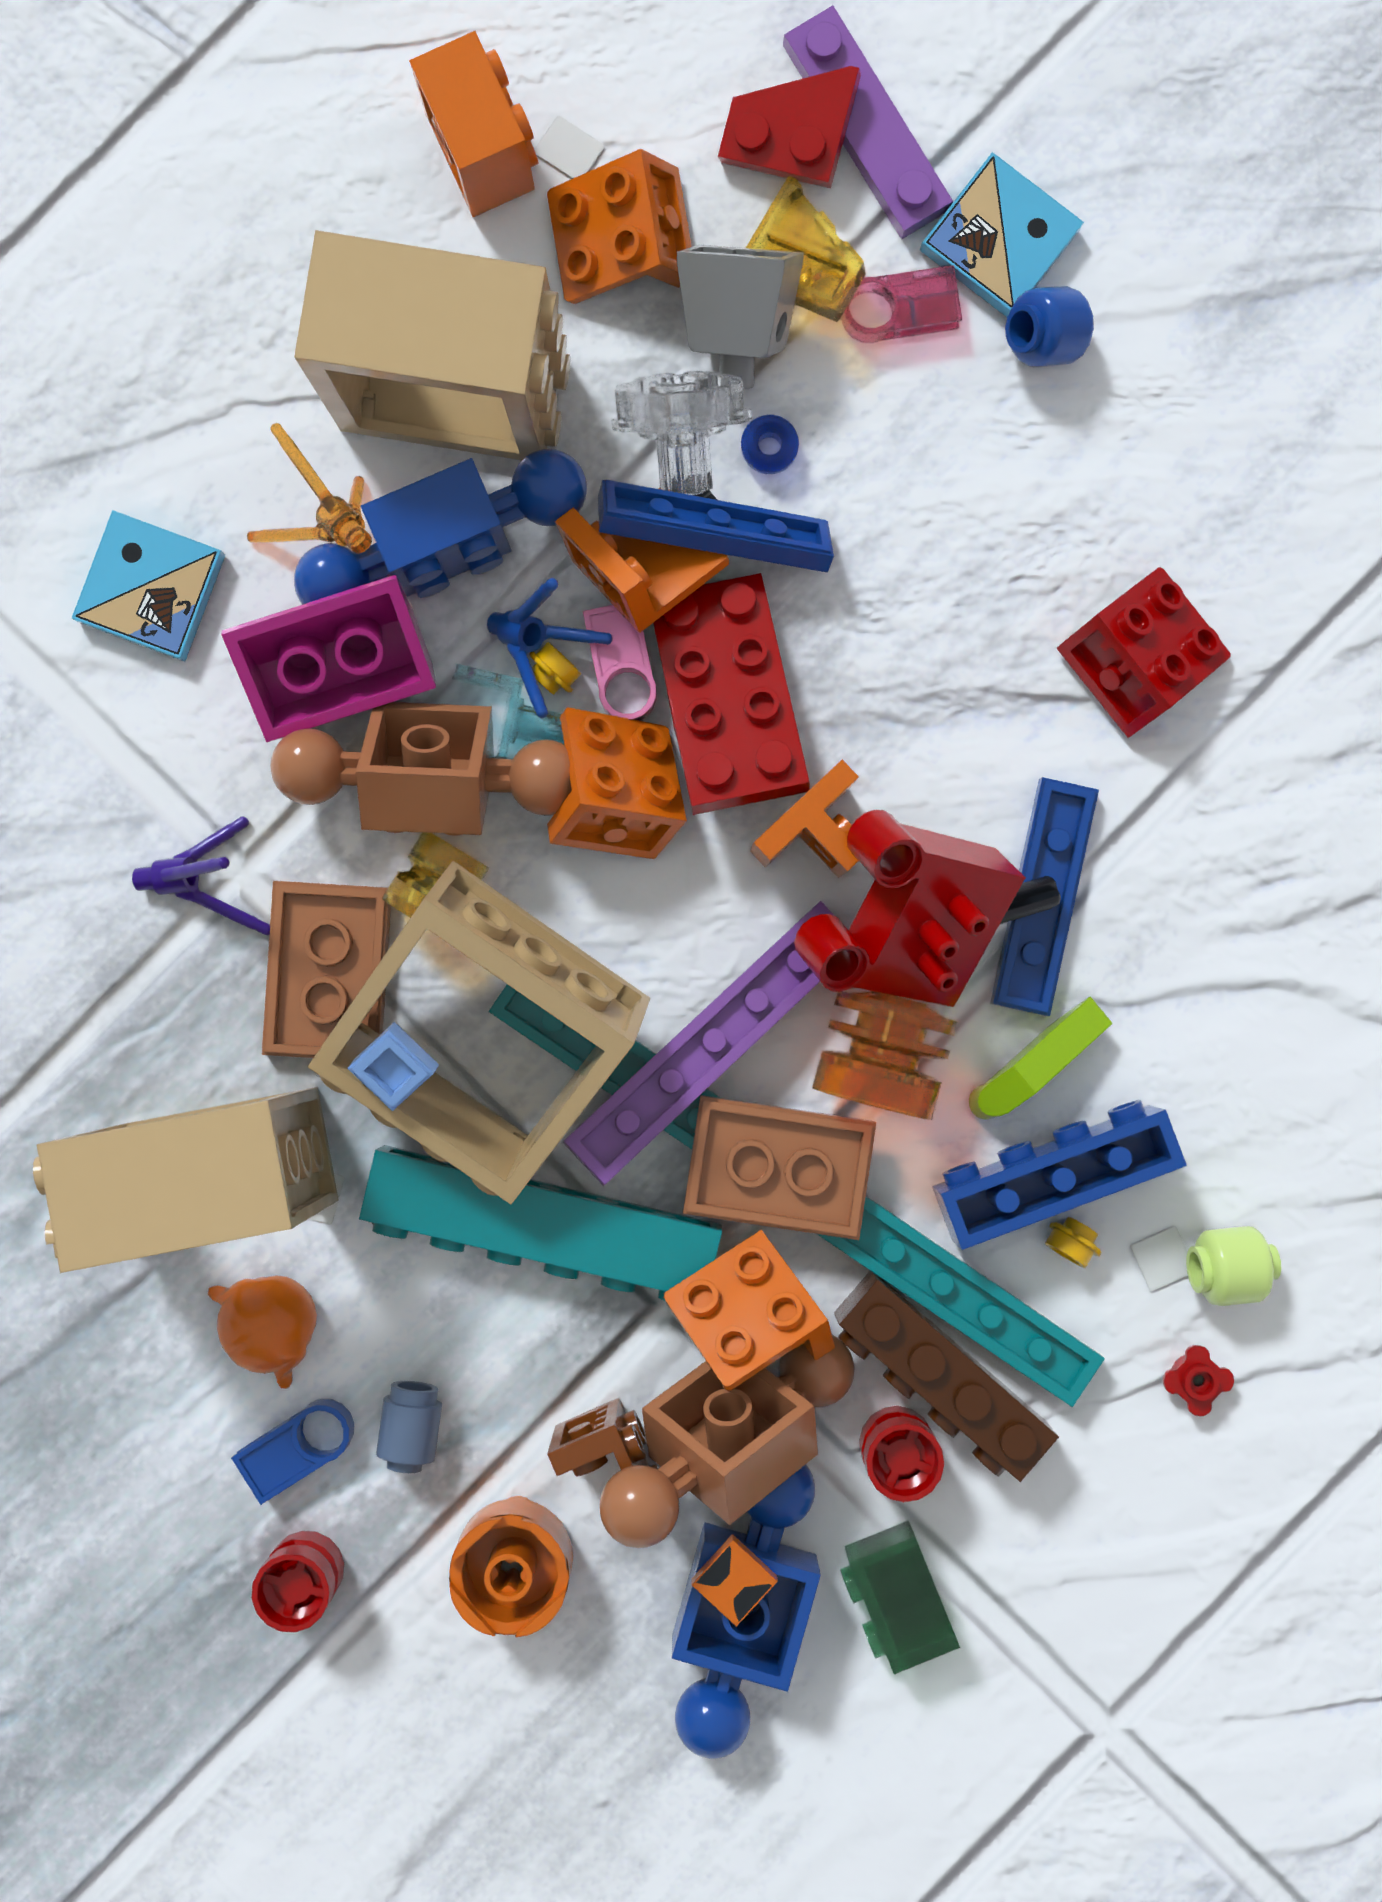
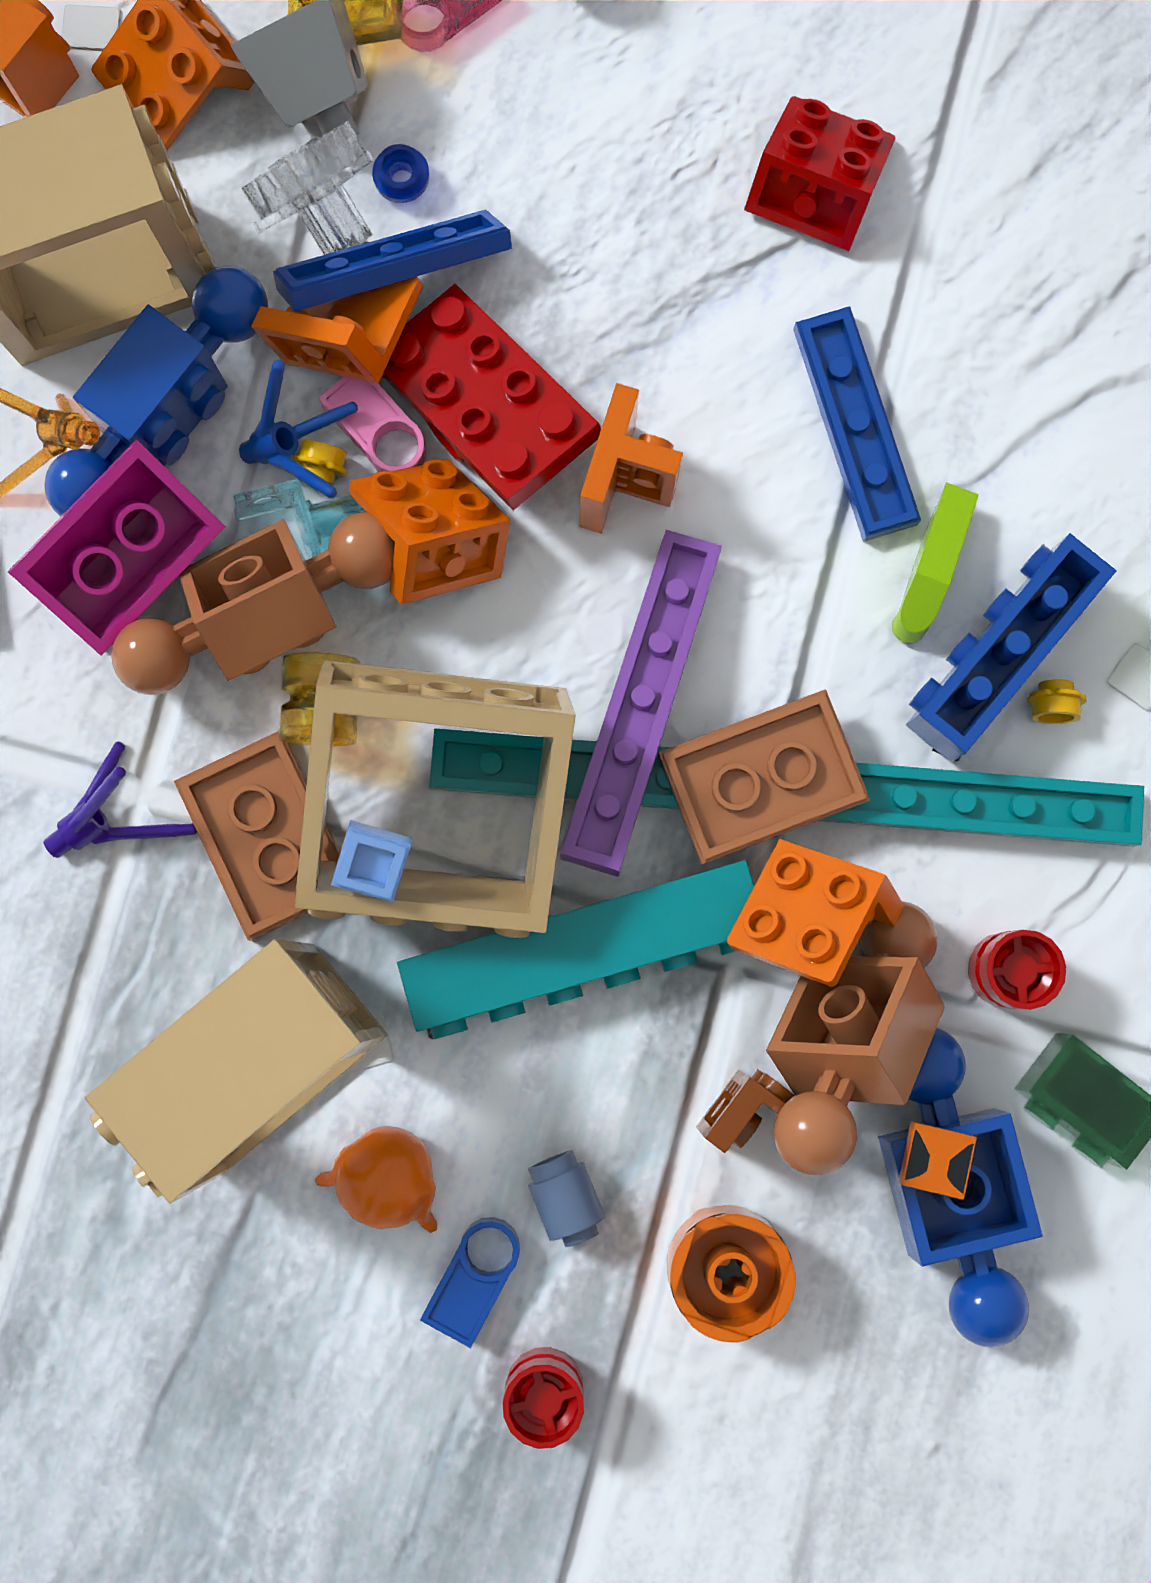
camera: 30 degrees left, 5 degrees down
red piece [794,810,1061,1007] -> none
clear orange wheel [811,991,958,1120] -> none
reddish brown brick [834,1271,1059,1482] -> none

